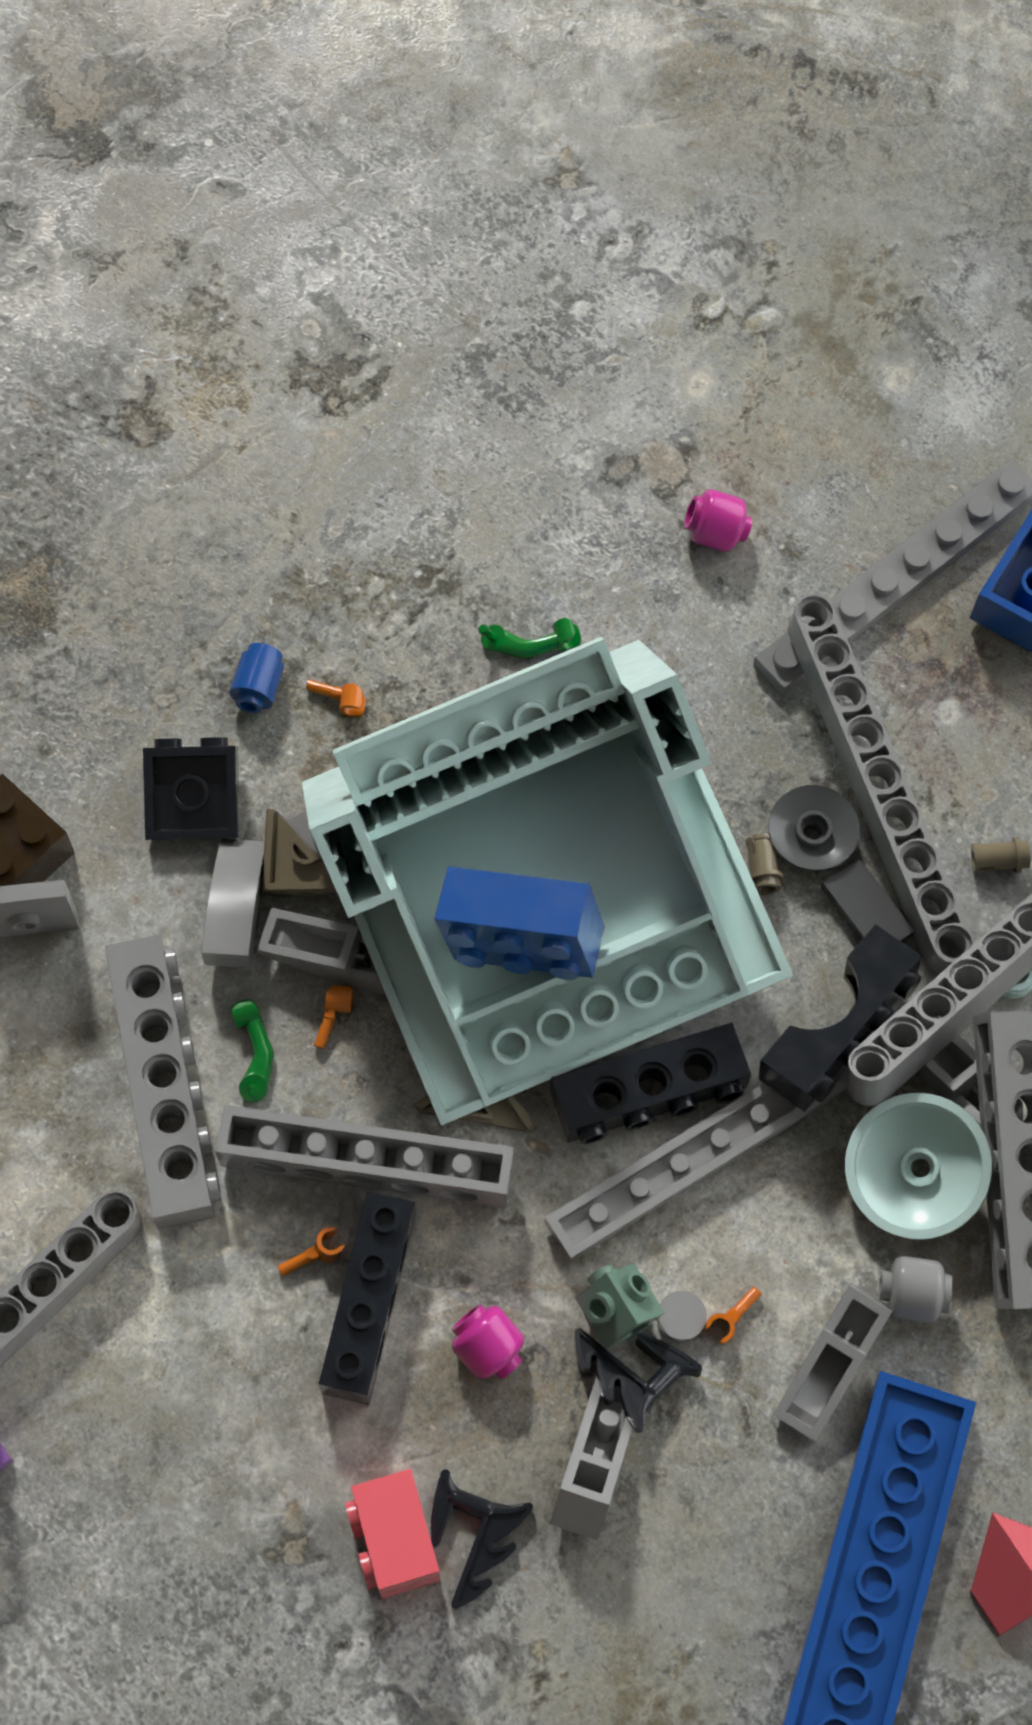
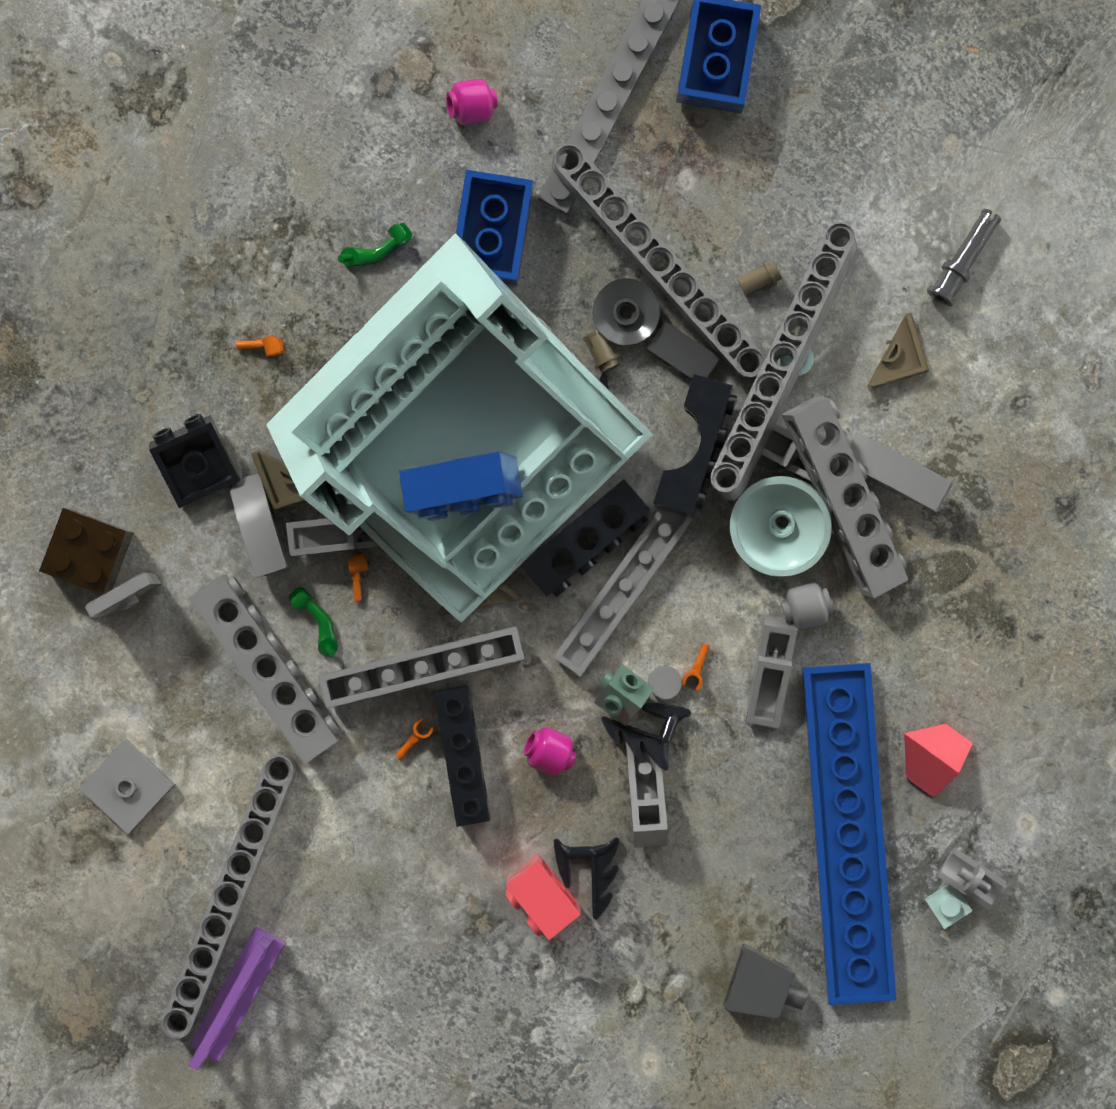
camera: 20 degrees left, 20 degrees up
blue brick [229,643,284,713] -> none
none -> blue brick [456,169,534,286]

